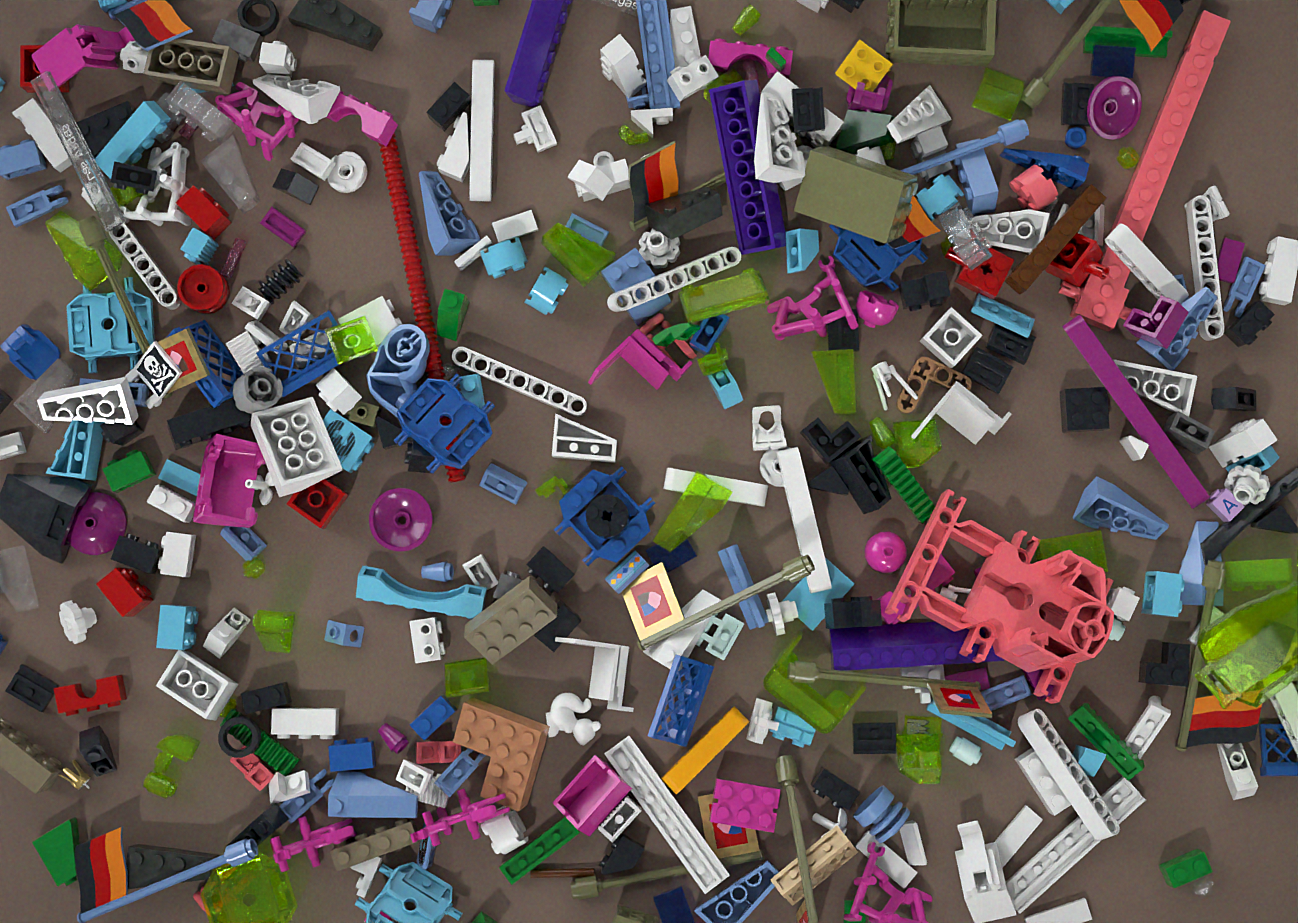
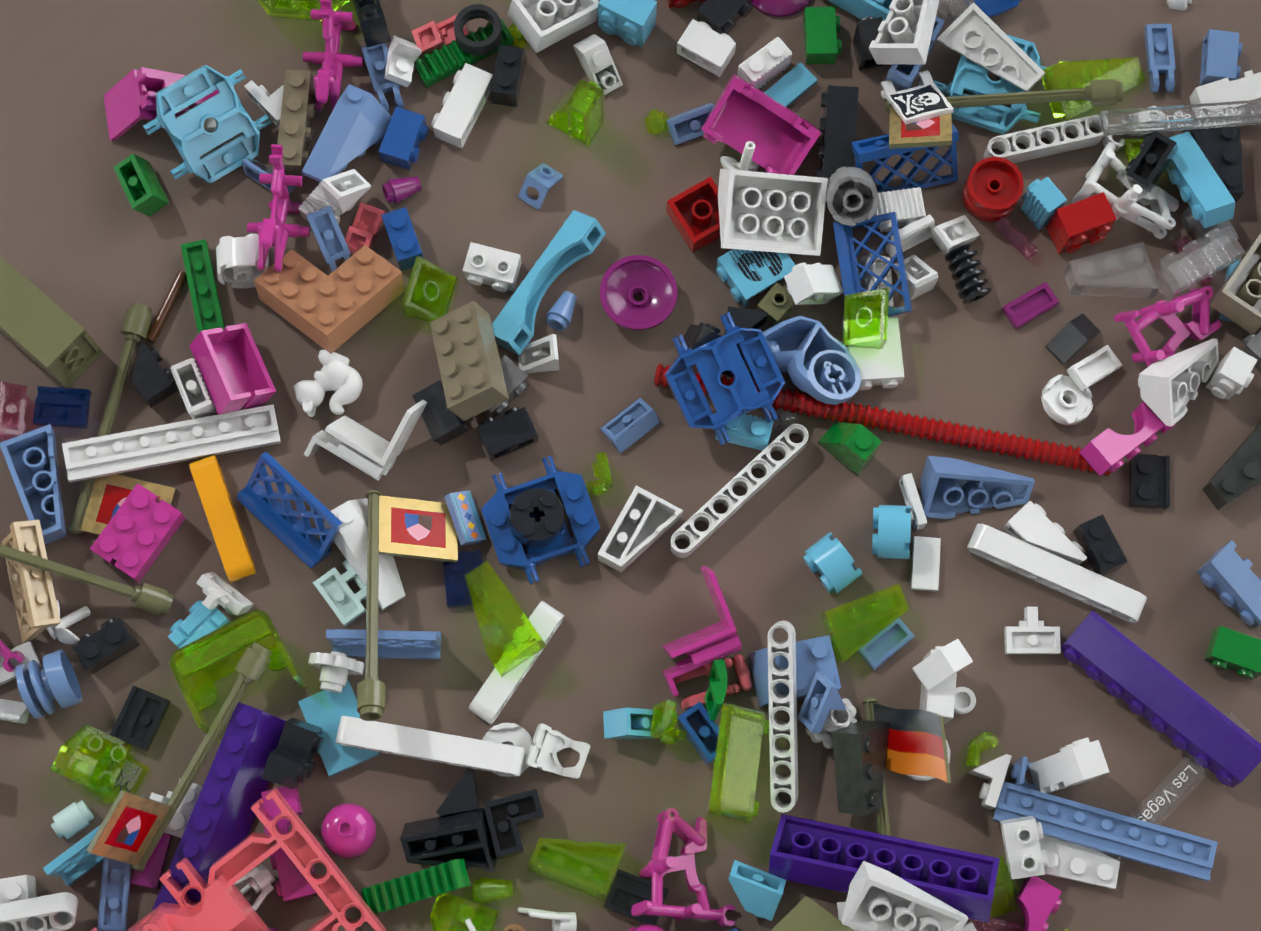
camera: 115 degrees right, 10 degrees down
none -> medium blue slope [797,671,846,733]
none -> white wing [937,3,1045,92]
none -> black plate [1129,454,1170,509]

